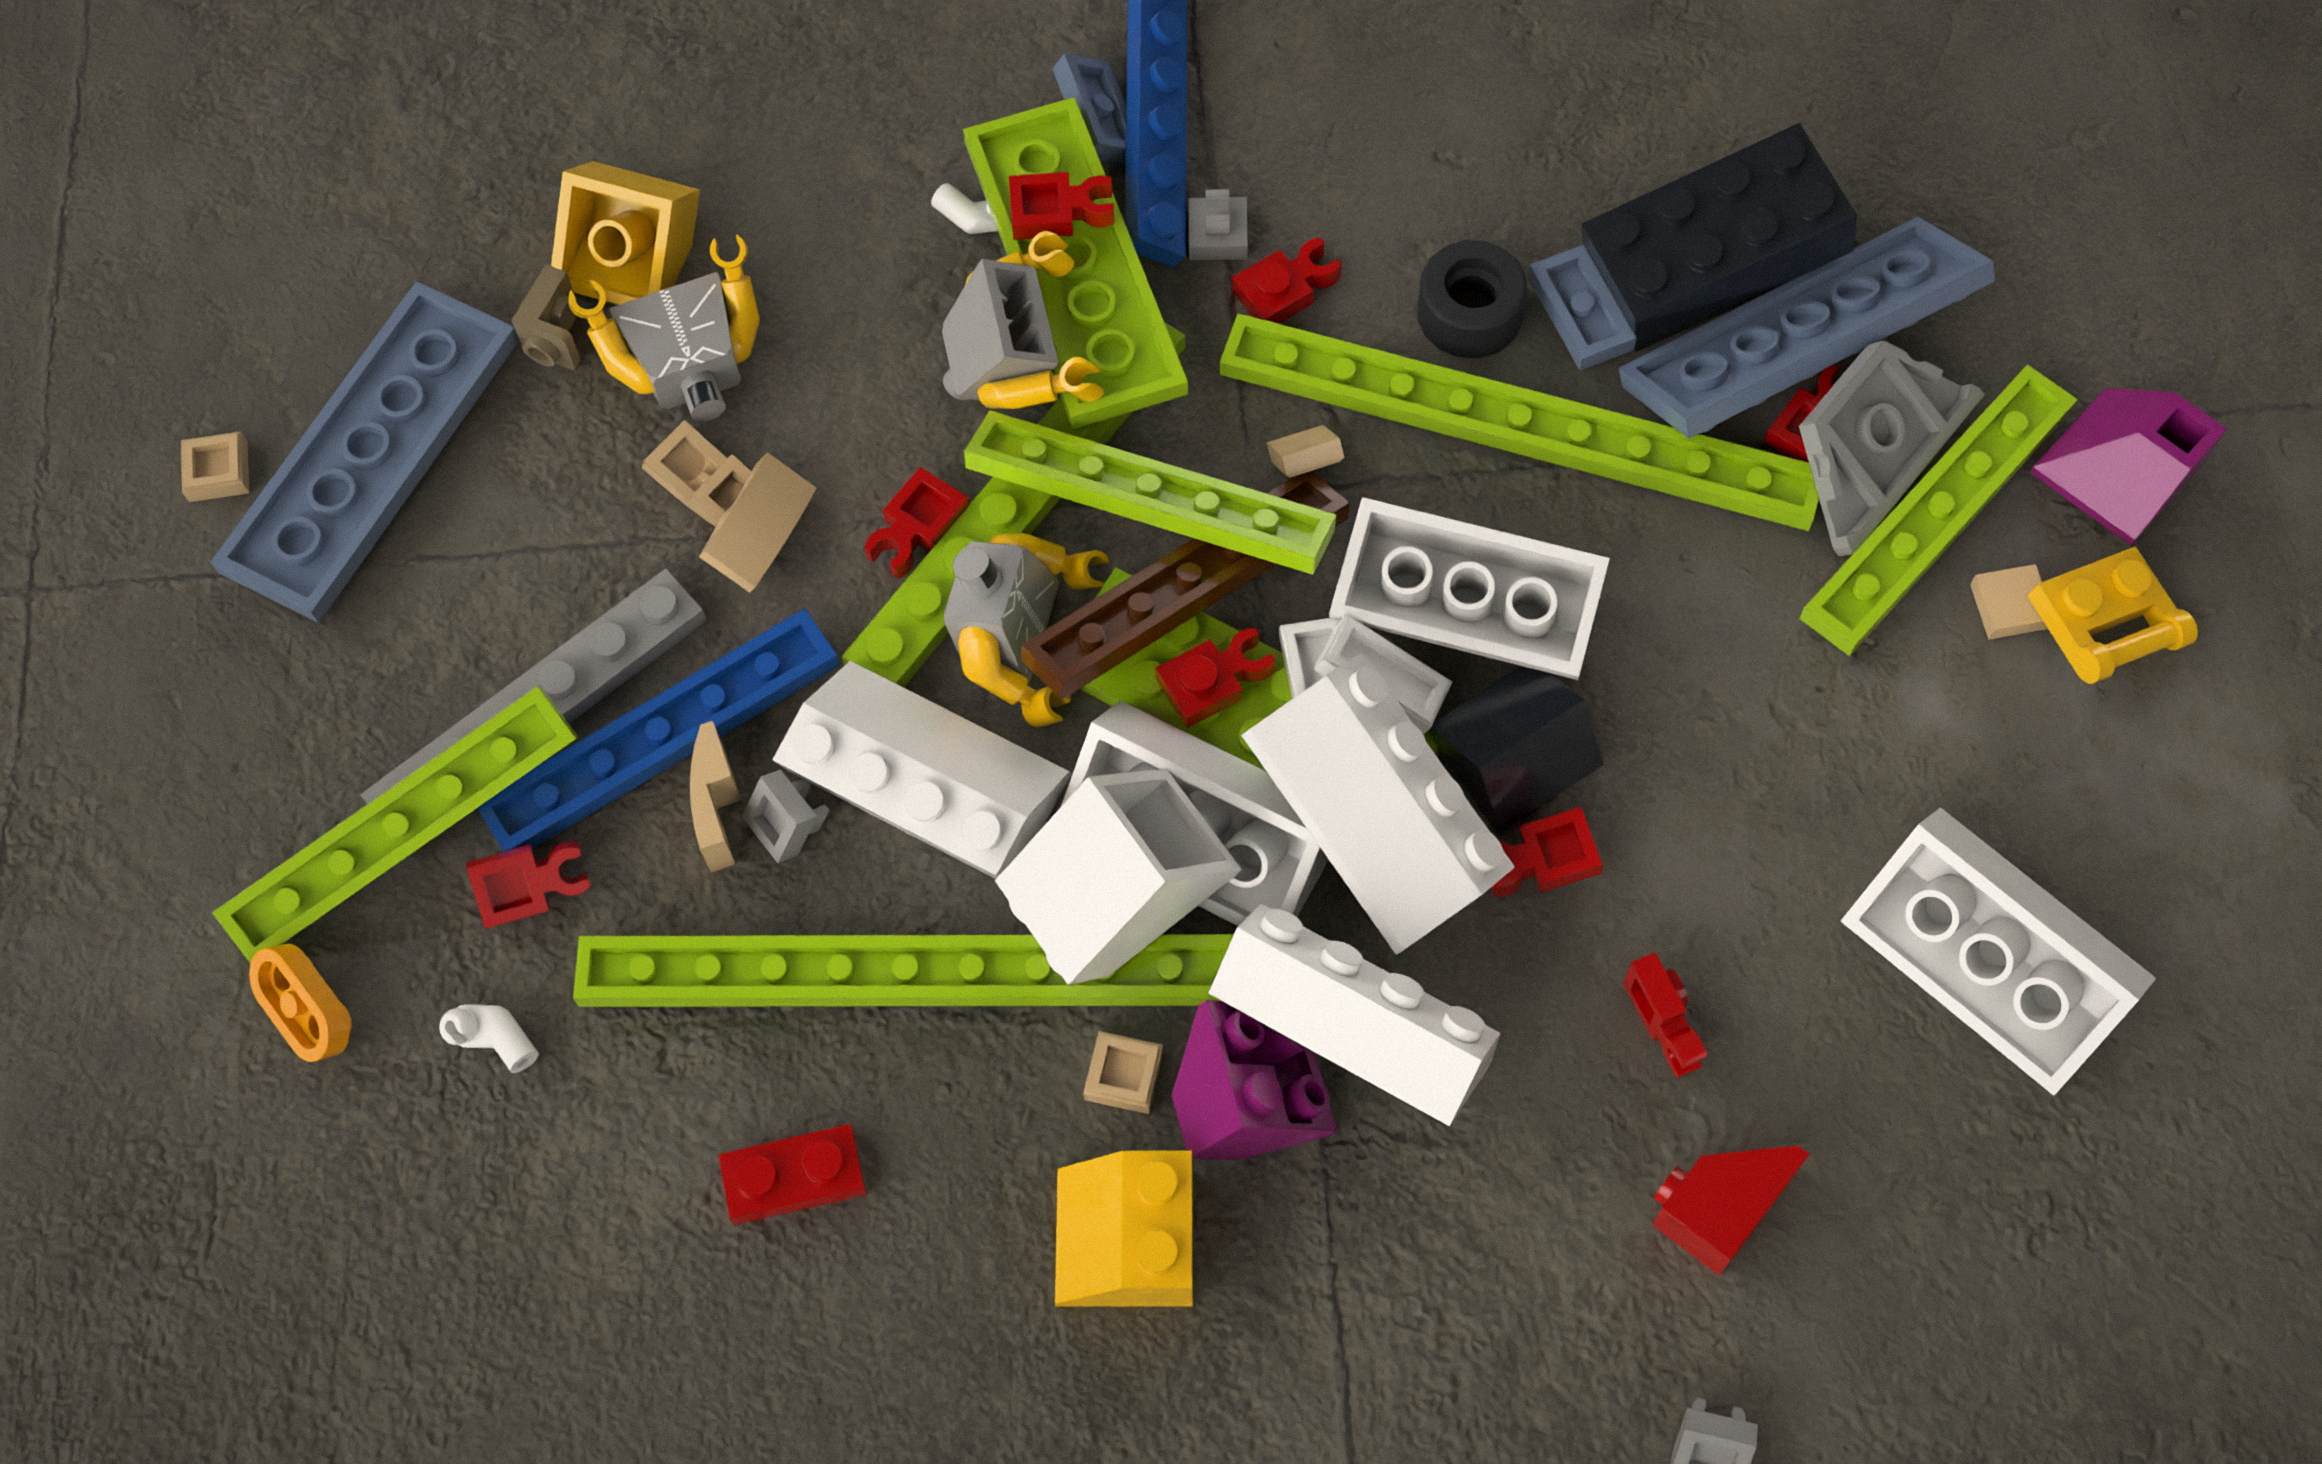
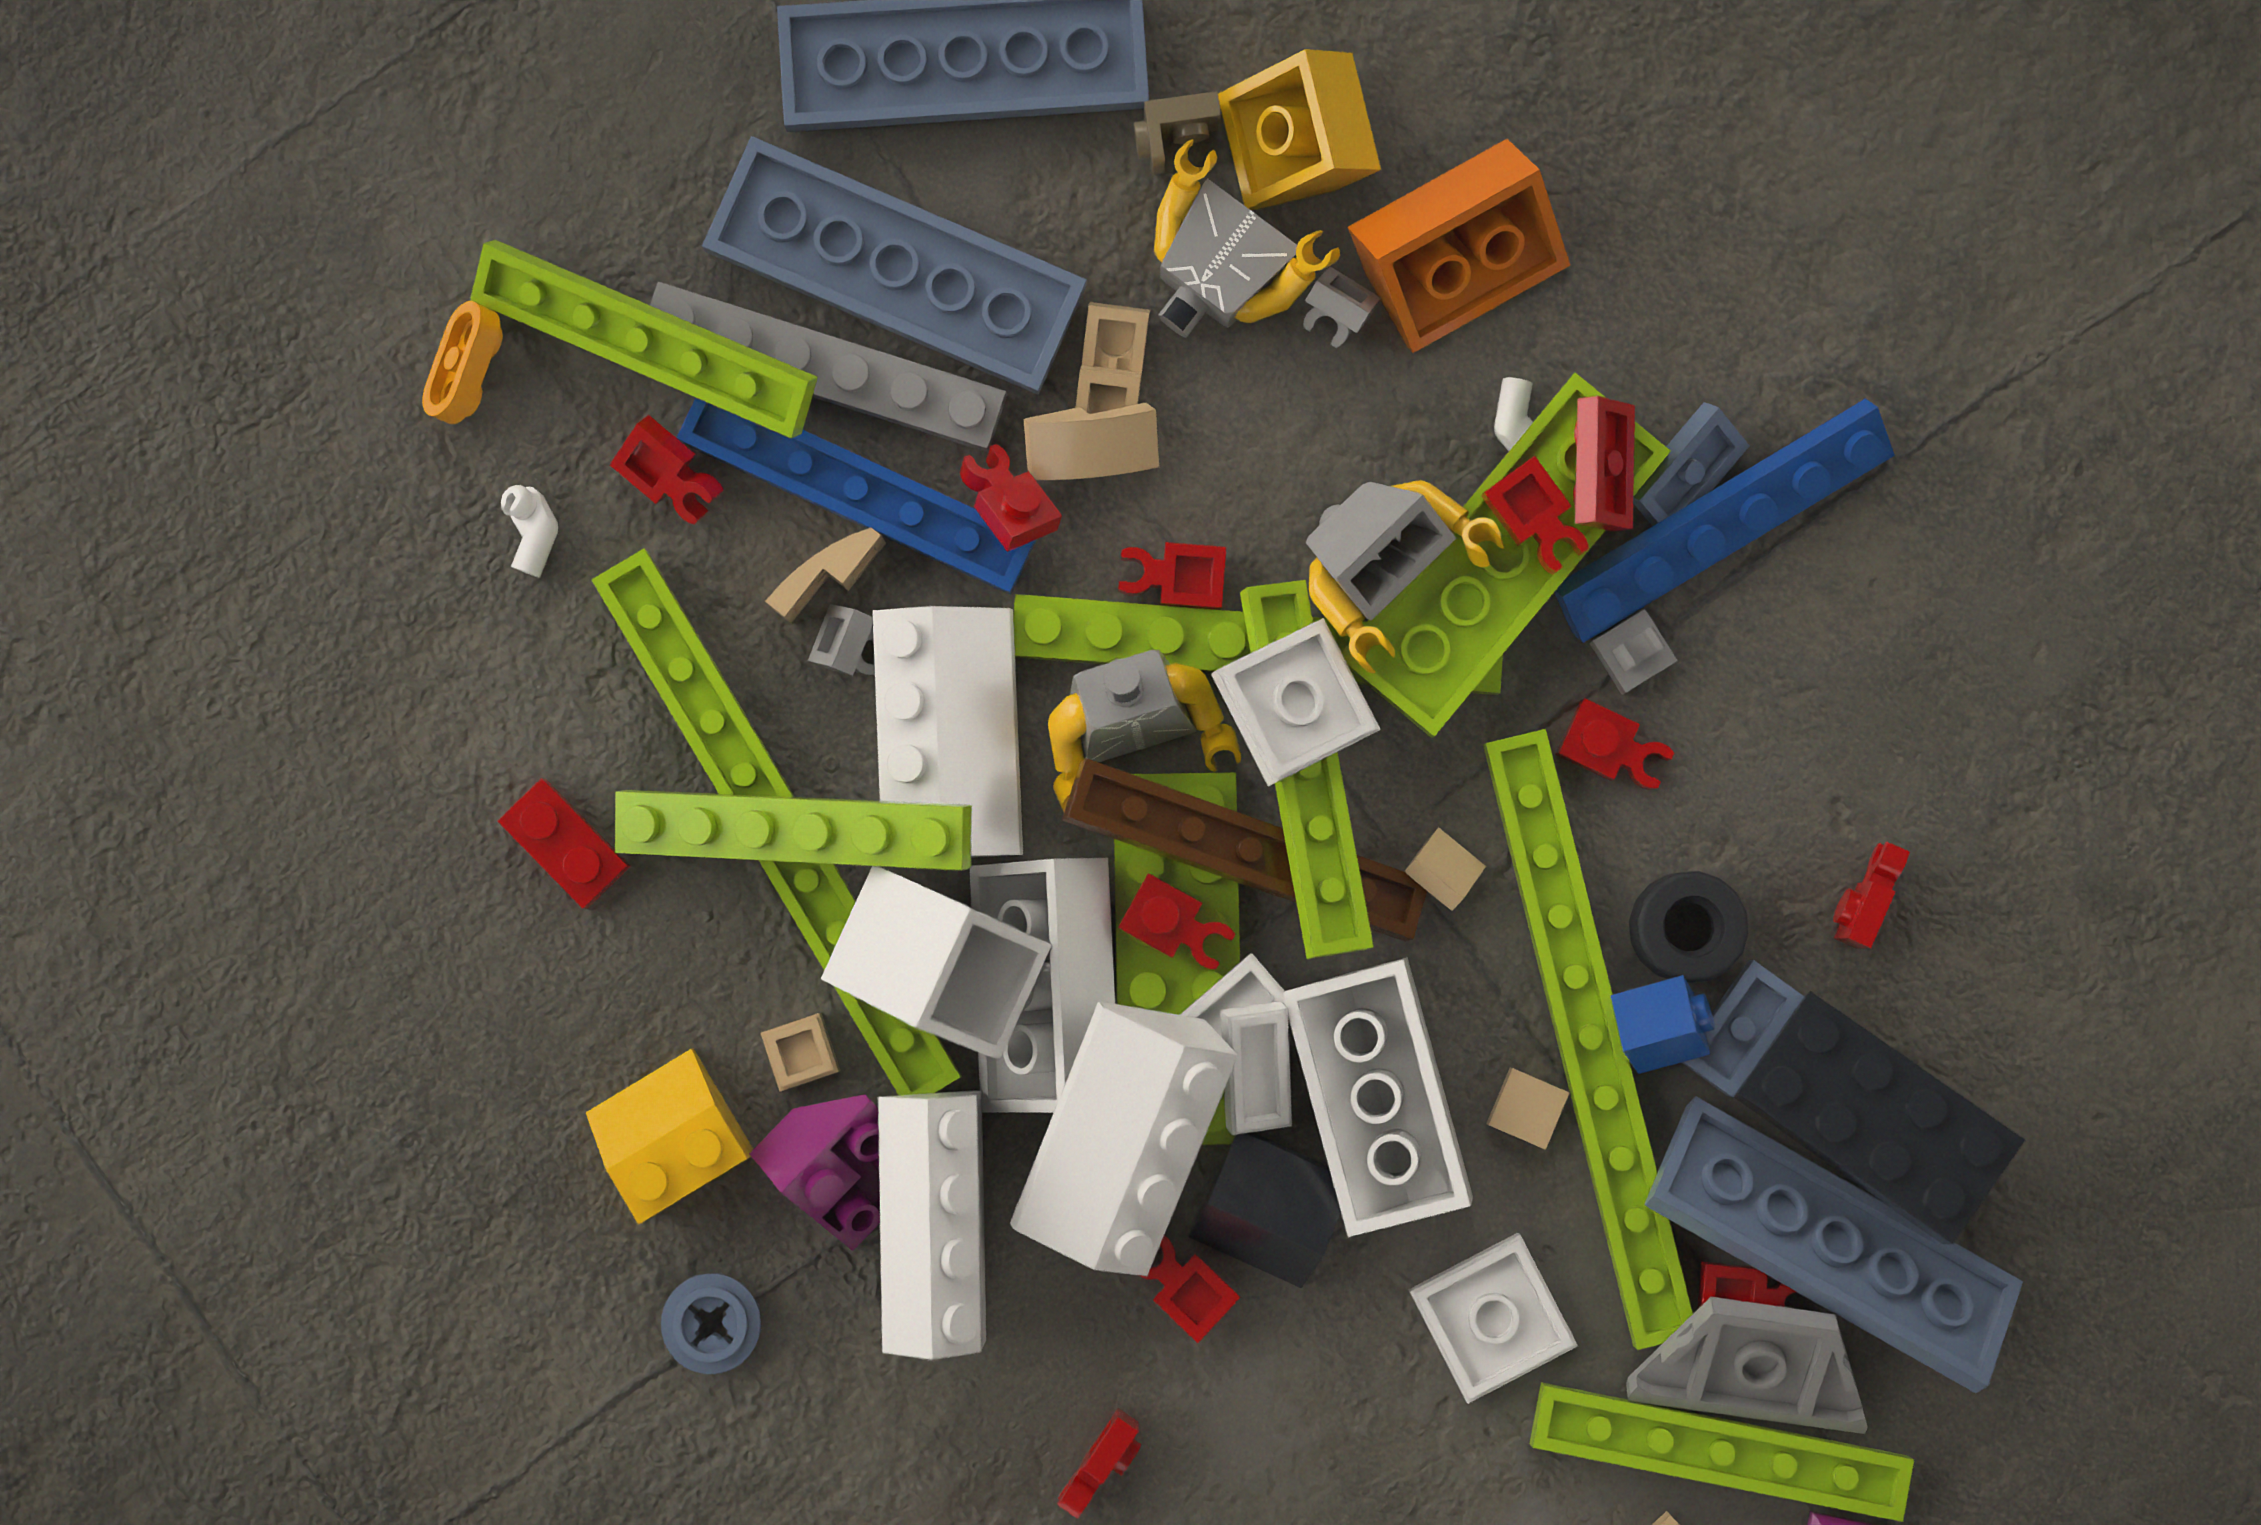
camera: 55 degrees right, 20 degrees up
none -> lime plate [615,790,972,870]
none -> sand blue gear [661,1273,762,1374]
none -> sand blue plate [702,136,1087,395]
none -> red plate [960,444,1062,552]
none -> white tile [1211,618,1381,786]
none -> light grey tile [1303,266,1381,348]
none -> orange slope [1348,139,1571,353]
none -> white tile [1408,1233,1578,1404]
none -> tan tile [1486,1067,1570,1150]
none -> red plate [1573,396,1635,531]
none -> blue brick [1611,975,1715,1074]
none -> red plate [1833,842,1910,949]

